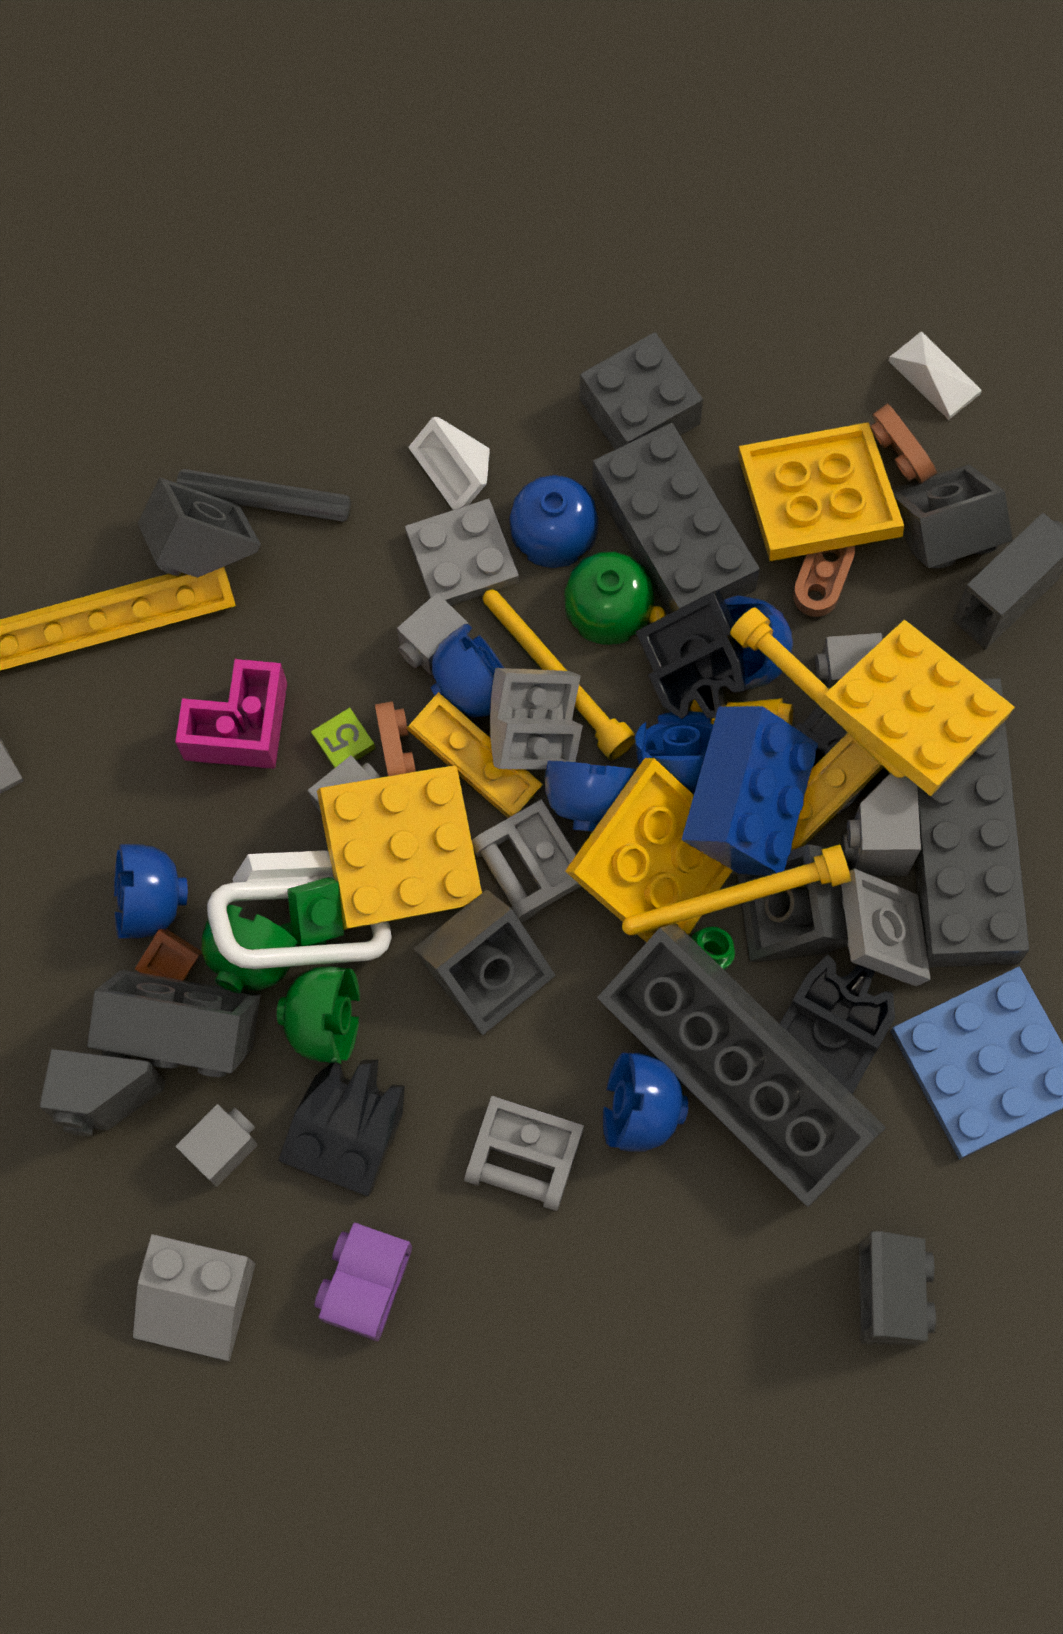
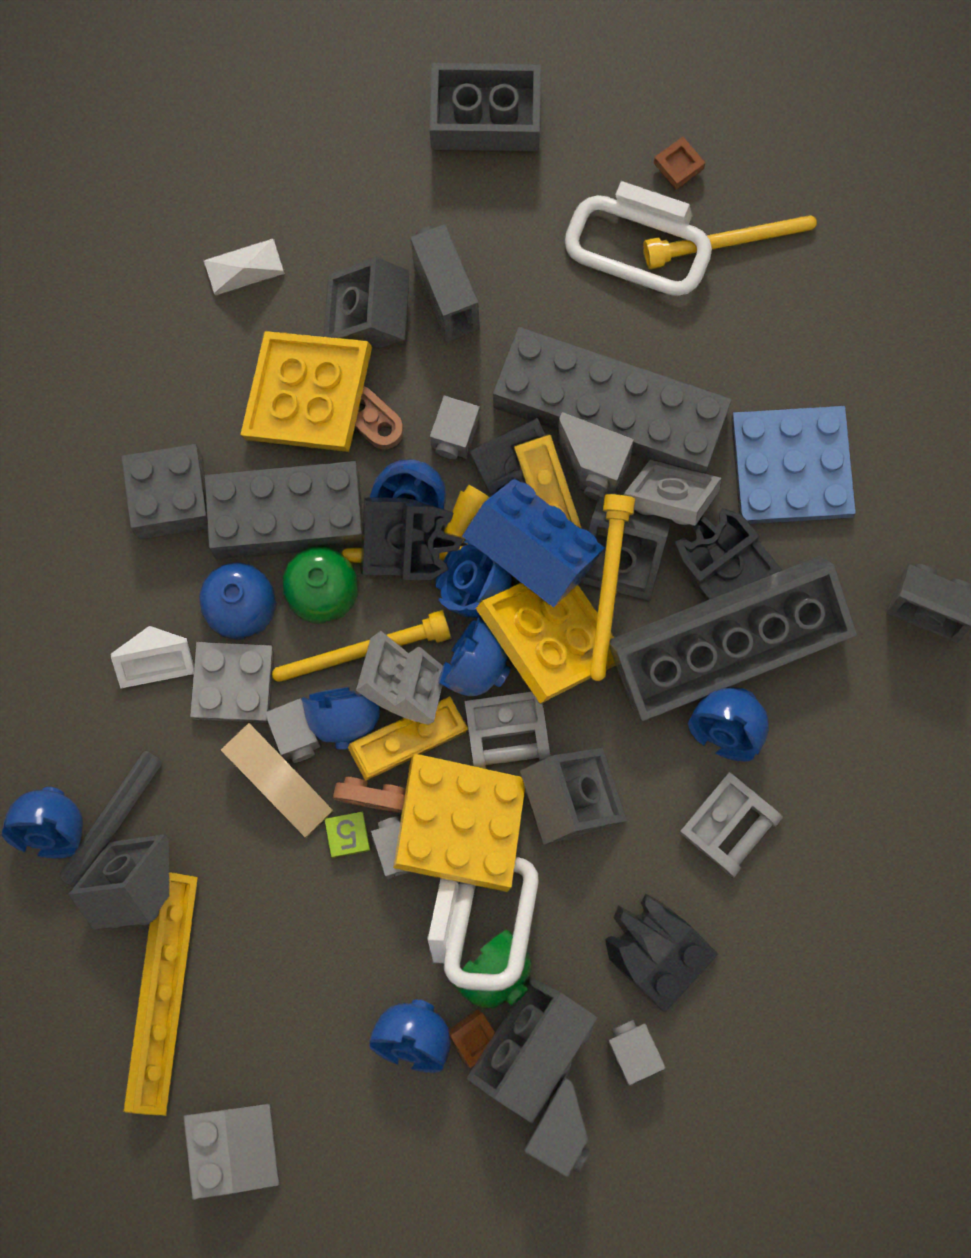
camera: 65 degrees left, 5 degrees up
light grey slope [133,1234,255,1361] -> none
dark pink brick [175,659,287,769] -> none
green cylinder [277,967,360,1064] -> none
green bracket [281,877,344,946] -> none
medium lavender brick [315,1223,412,1342] -> none
green plate [691,927,735,970] -> none
yellow piece [730,607,905,778] -> none
yellow plate [819,619,1015,796] -> none
nougat plate [870,404,937,484] -> none
none -> blue cylinder [1,787,83,859]
none -> tan slope [221,723,334,838]

